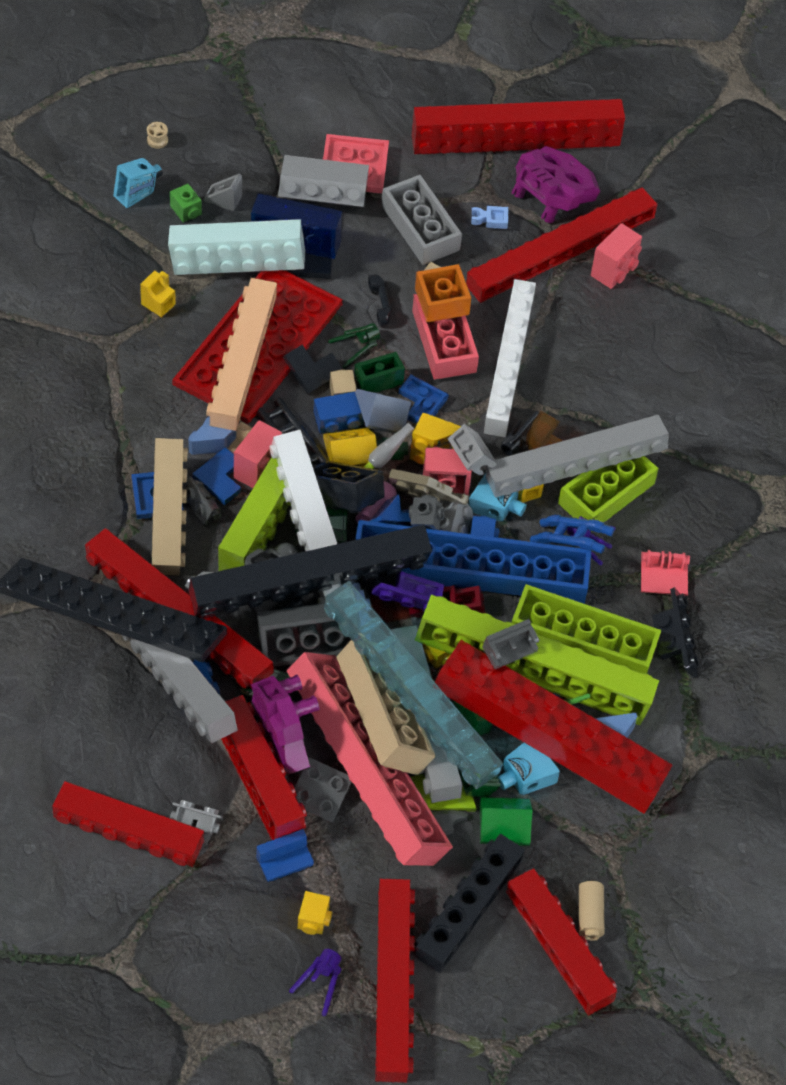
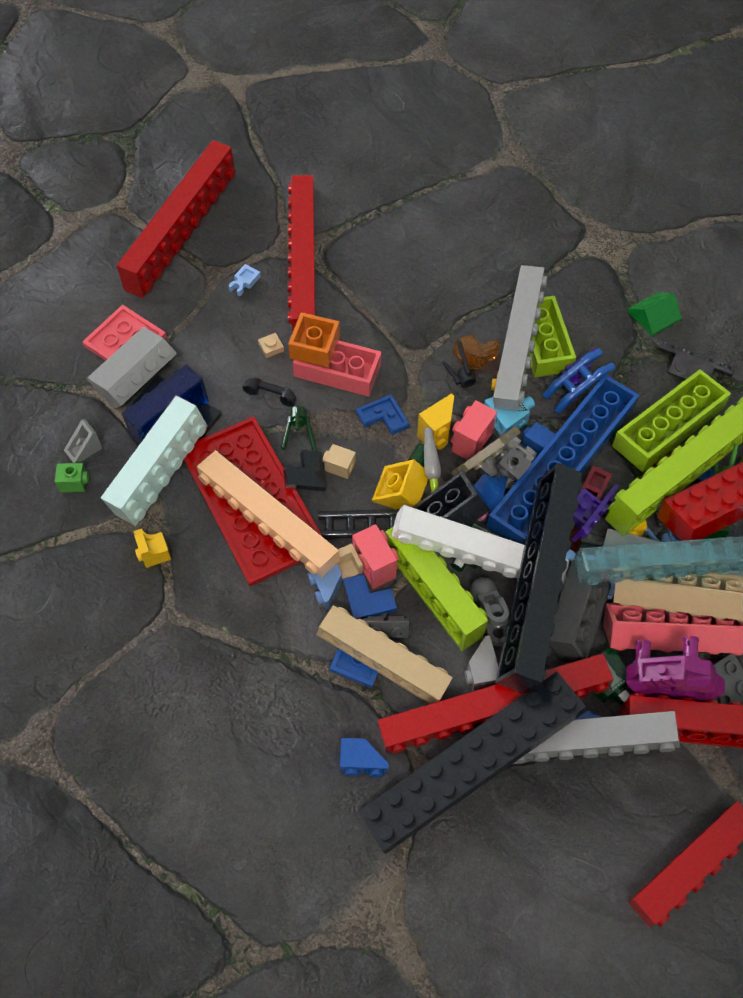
camera: 55 degrees left, 5 degrees up
medium azure torso [113,158,163,208] -> none
light grey hinge [170,800,224,835] -> none
blue brick [313,392,364,434] -> none
dark green brick [354,352,405,393] -> none
sand blue slope [355,389,411,434] -> none
light grey brick [381,175,462,265] -> none
light grey hinge [448,424,497,475] -> none
dark grey hinge [482,619,539,669] -> none
white brick [484,279,536,437] -> none
magenta brick [511,146,600,223] -> none
coral brick [591,223,642,289] -> none
coral hinge [641,550,690,596] -> none
none -> blue slope [340,738,389,778]
none -> green slope [627,292,682,336]

